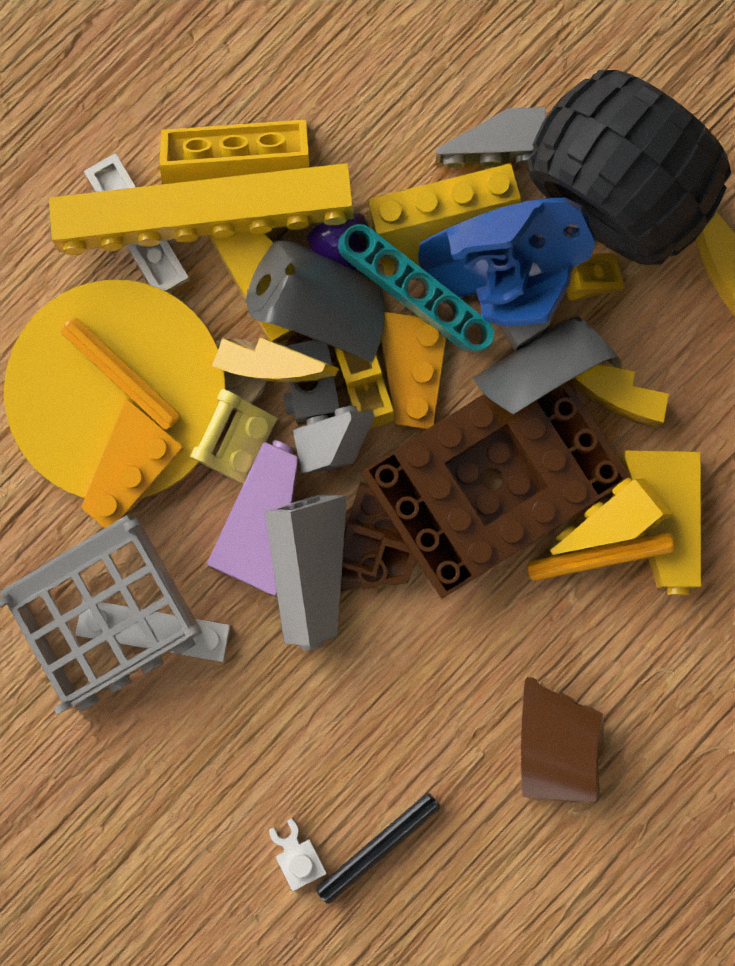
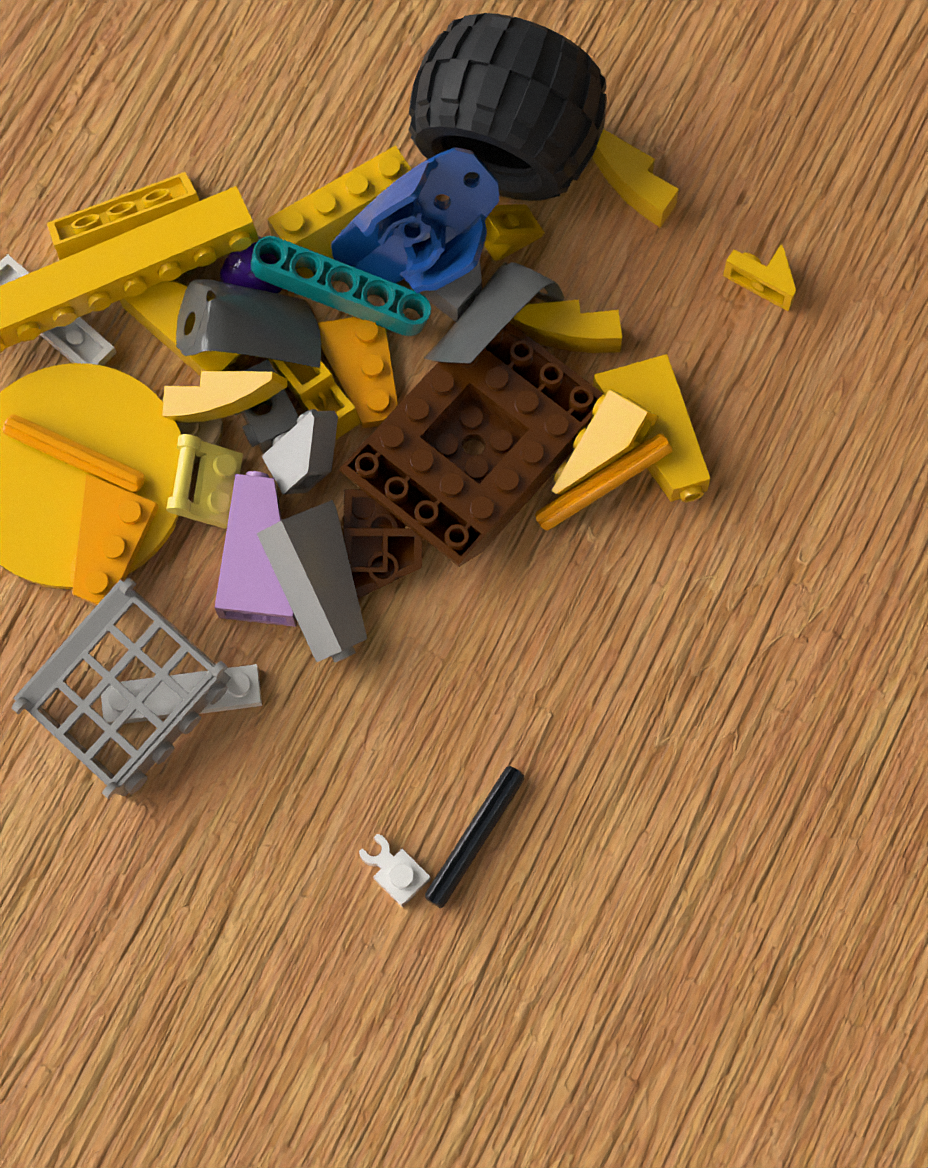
camera: 10 degrees left, 10 degrees down
light grey slope [435,107,546,169] -> none
reddish brown slope [521,677,605,802] -> none

